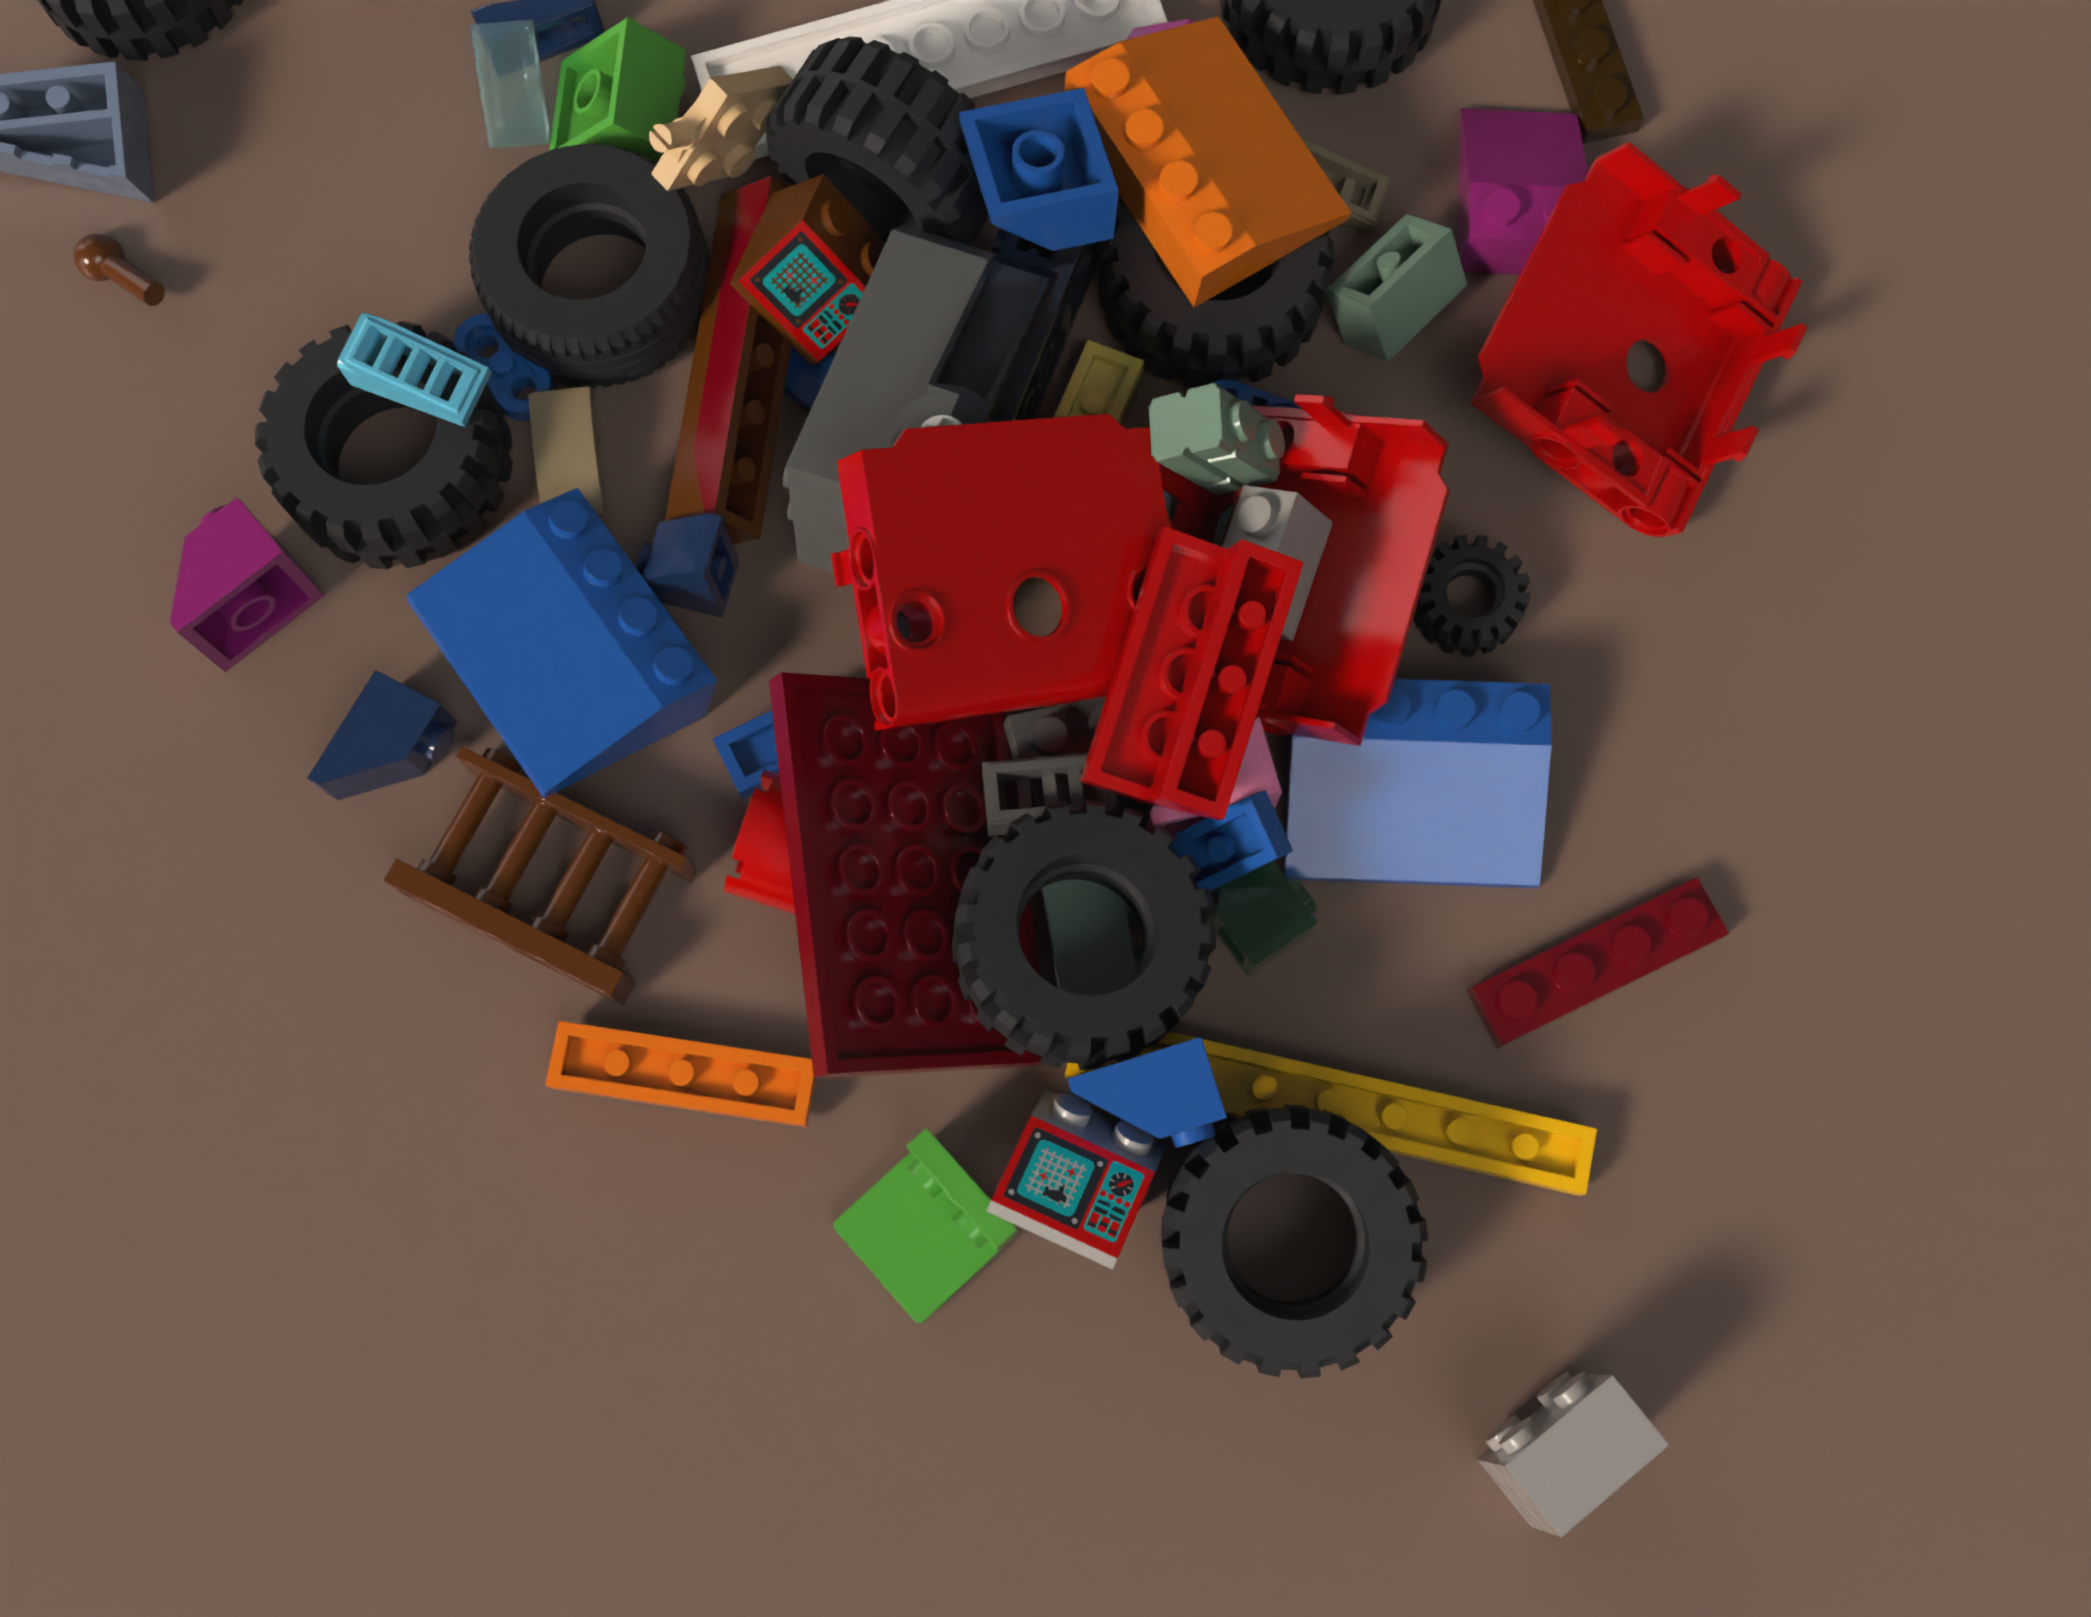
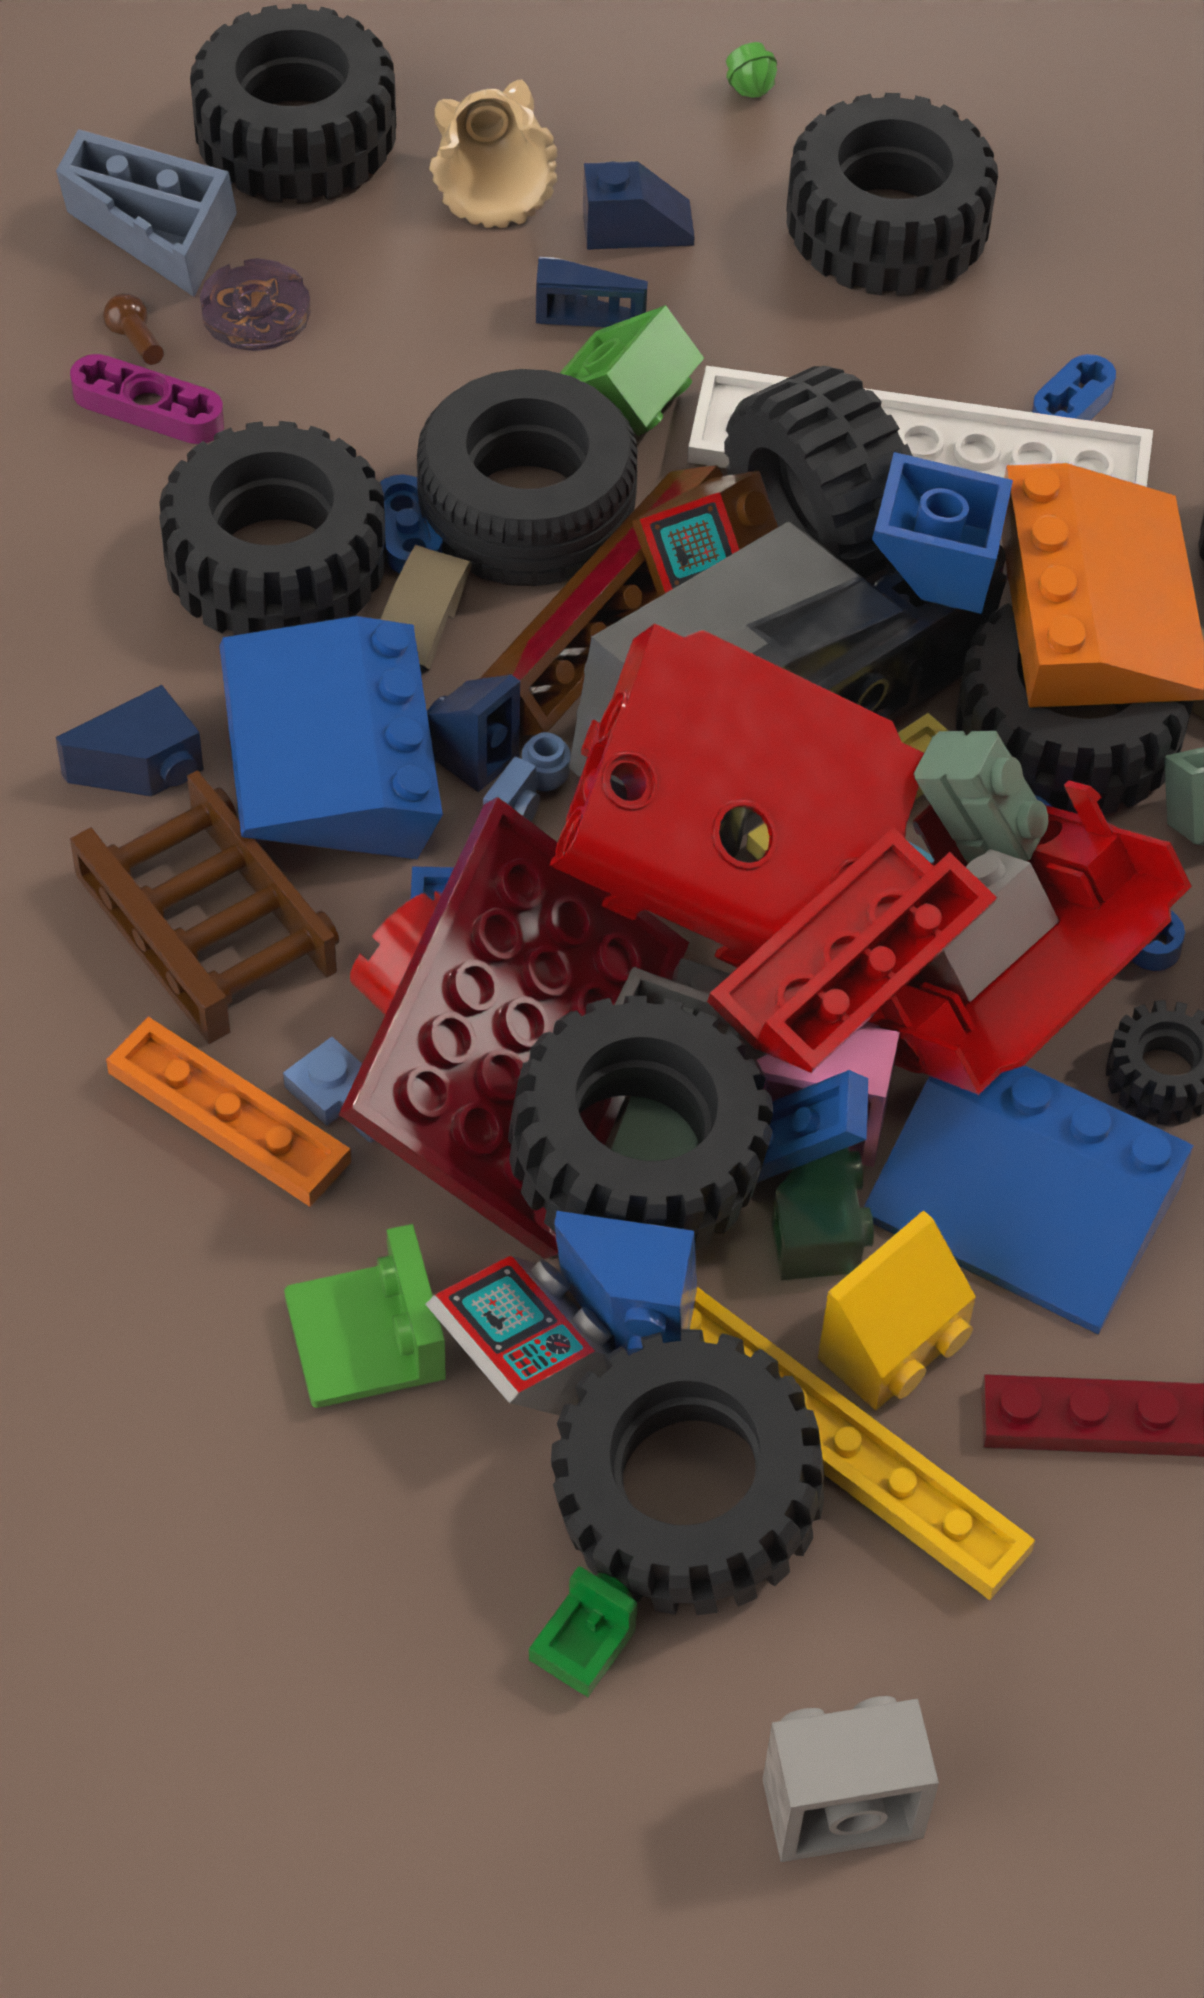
camera: 25 degrees right, 20 degrees down
magenta slope [170,497,325,672] -> none
medium azure slope [337,312,492,427] -> none
clear light blue tile [470,19,551,148] -> none
tan plate [649,66,793,191] -> none
none -> magenta beam [70,354,224,444]
none -> tile [200,258,311,351]
none -> medium blue plate [283,1037,374,1143]
none -> medium blue plate [483,732,570,821]
none -> green bracket [528,1566,637,1698]
none -> yellow slope [818,1210,976,1411]

